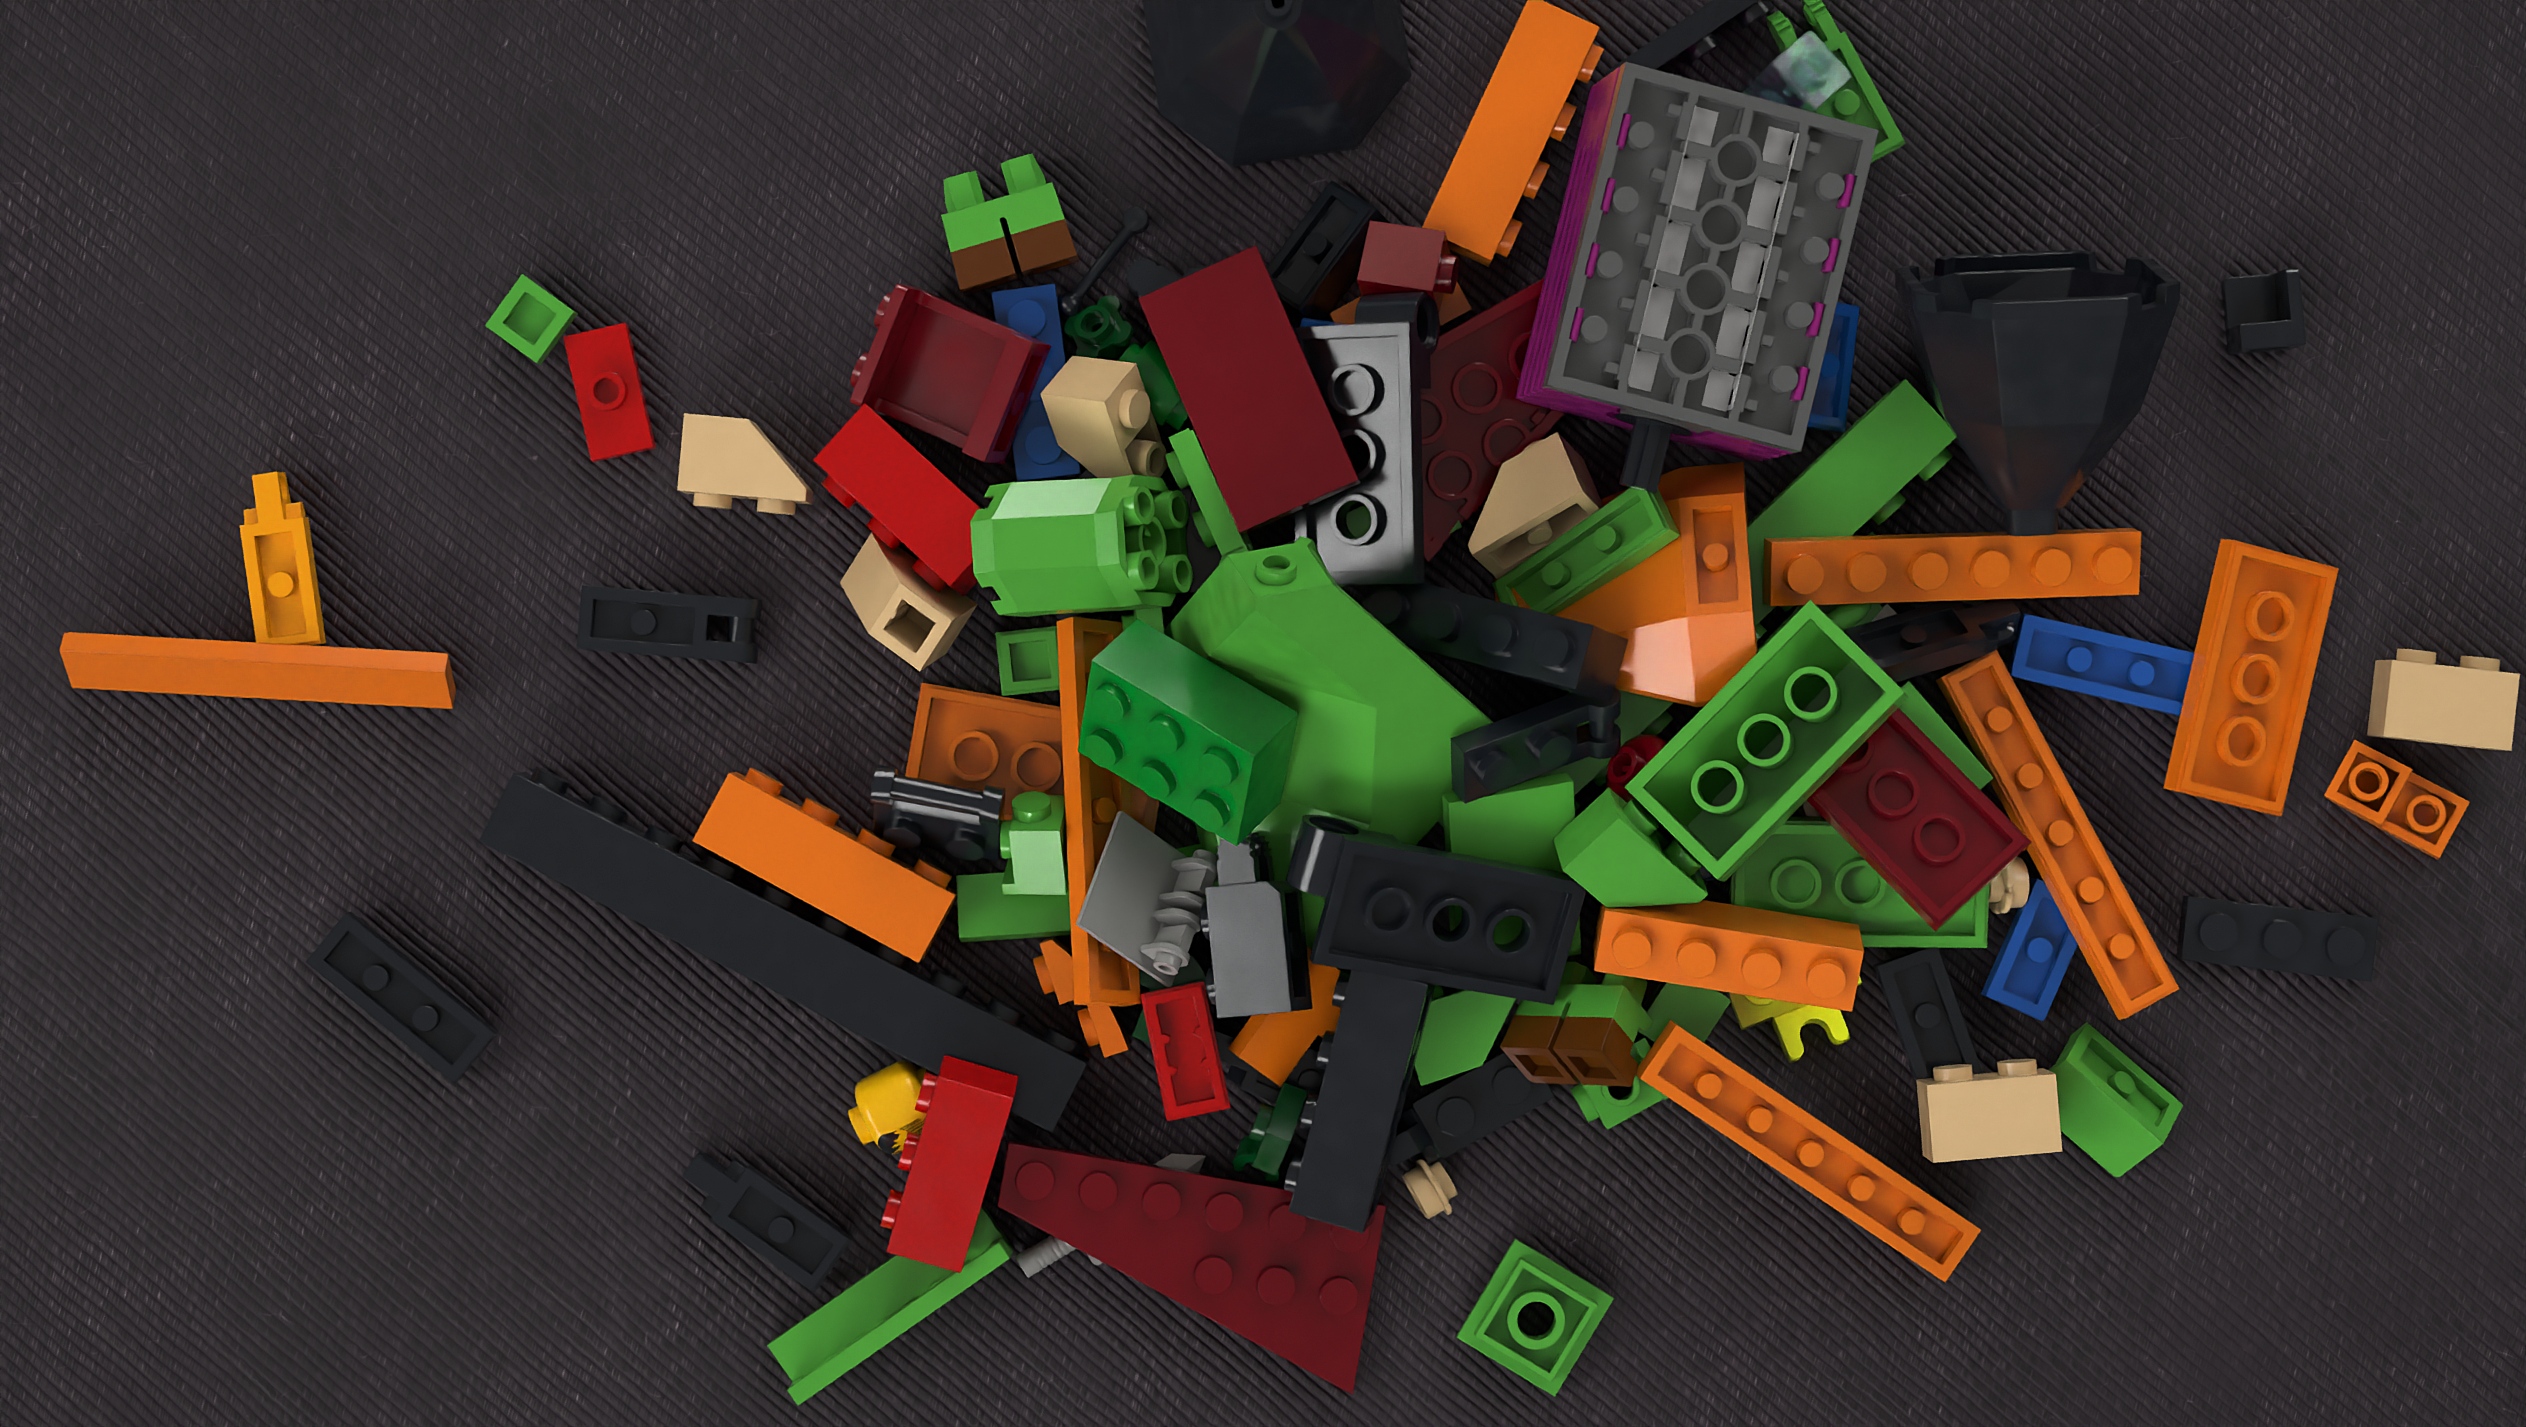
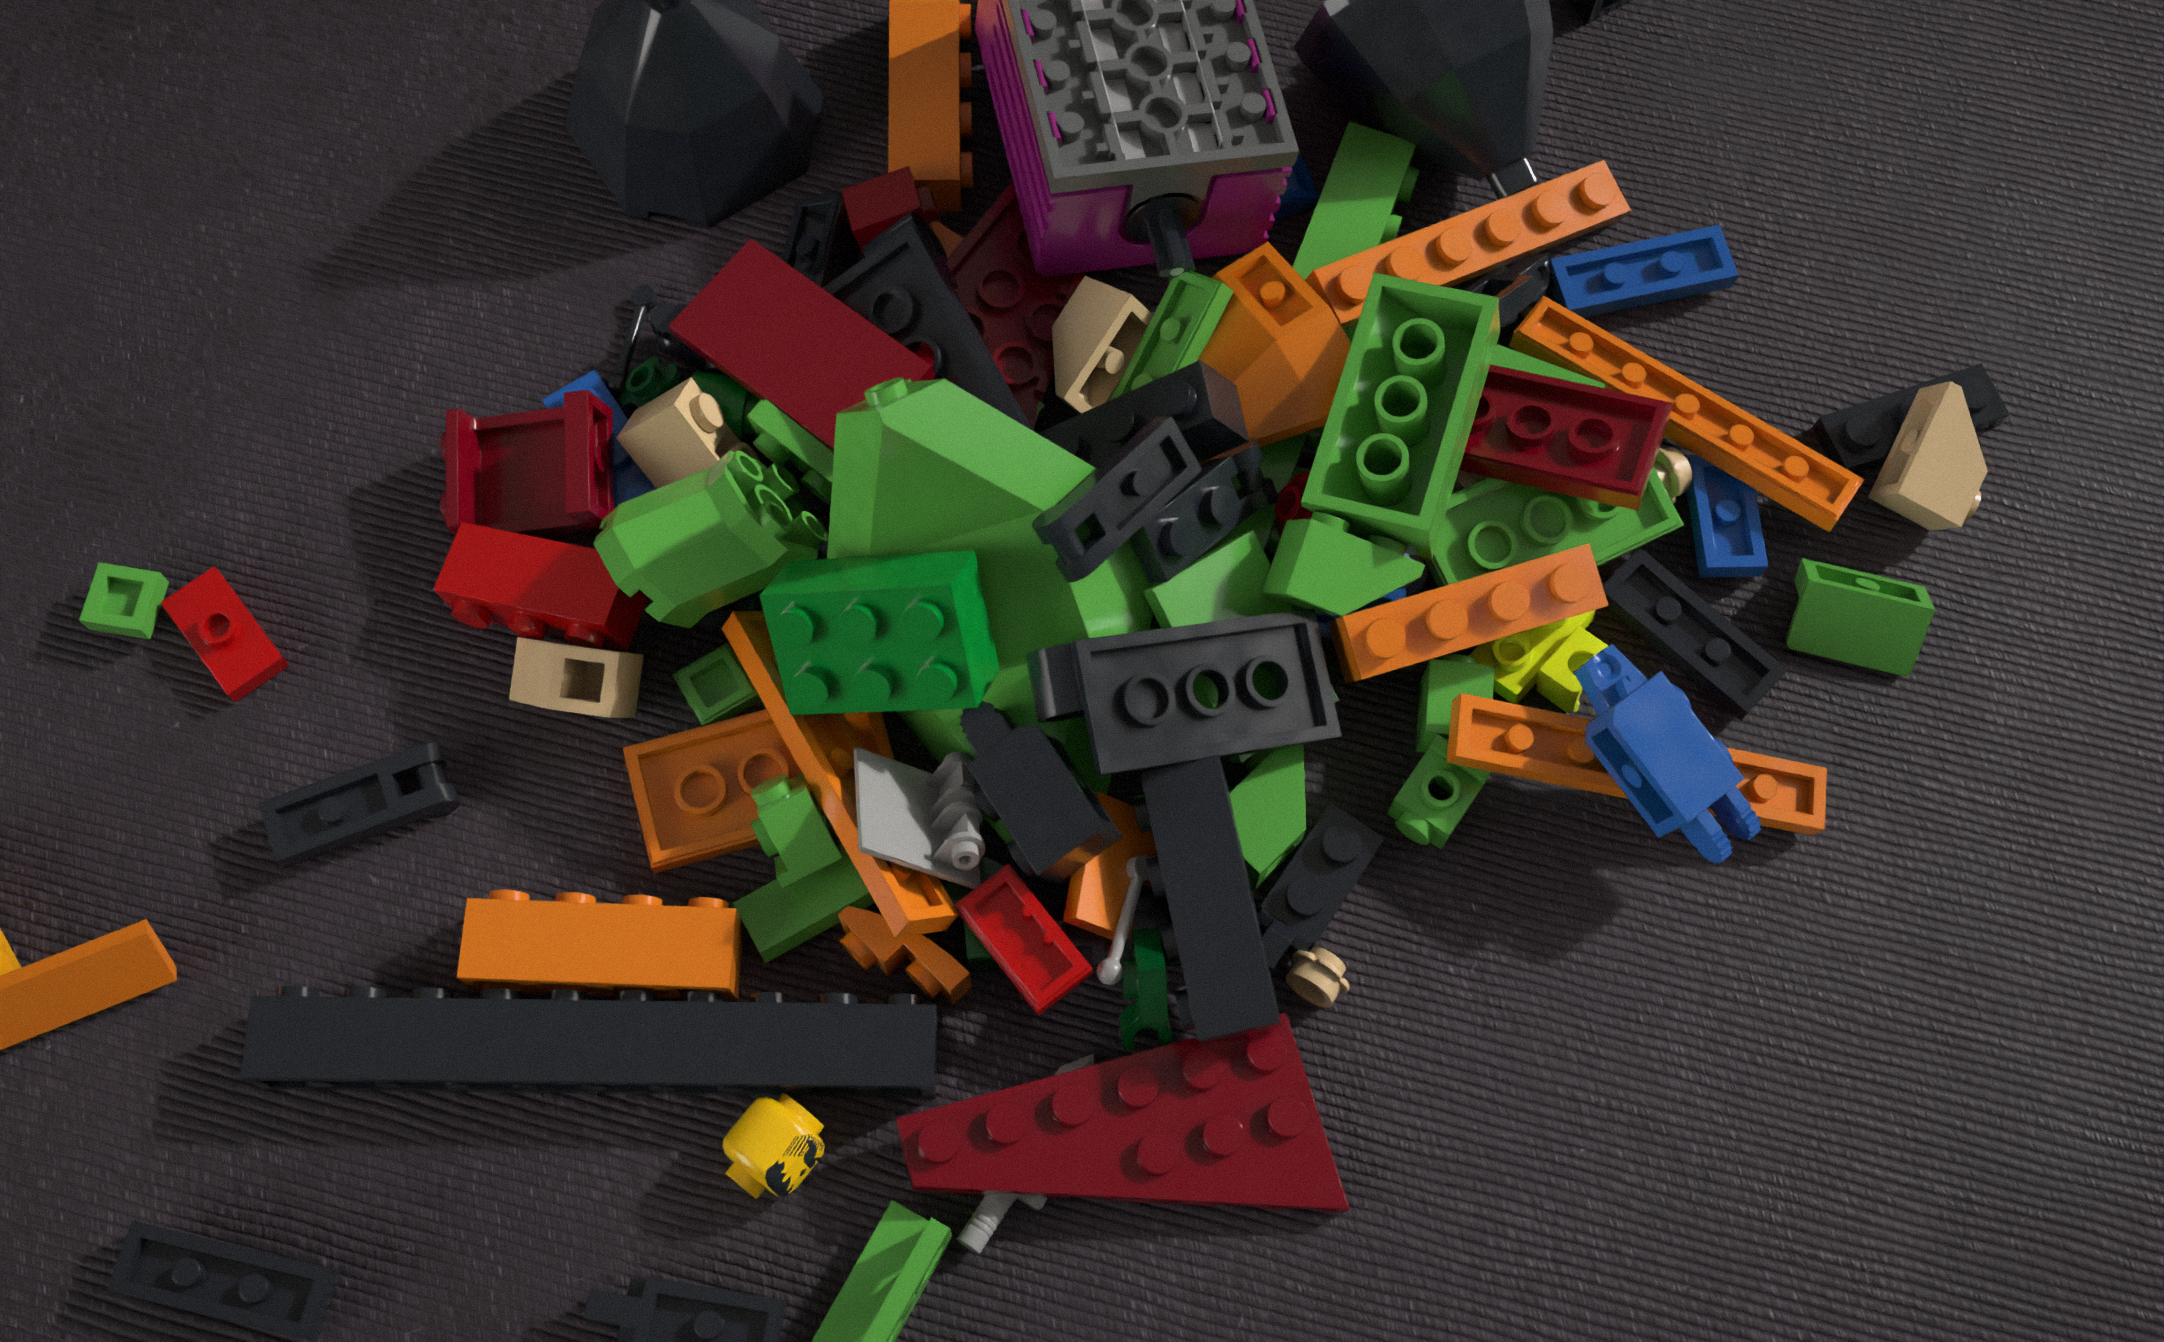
camera: 25 degrees left, 20 degrees down
tan slope [677,413,813,515] -> none
black plate [870,765,1006,861] -> none
red brick [880,1055,1018,1273] -> none
hips [941,154,1080,296] -> none
bright green piece [1456,1238,1614,1397] -> none
reddish brown hips [1500,962,1654,1087] -> none
tan brick [1916,1059,2063,1163] -> none
orange tile [2163,539,2339,817] -> none
orange slope [2324,739,2470,860] -> none
tan brick [2367,649,2520,751] -> none
none -> black plate [1032,416,1202,583]
none -> light grey hinge [1097,854,1150,985]
none -> blue hinge [1574,644,1762,864]
none -> tan slope [1868,381,1988,531]

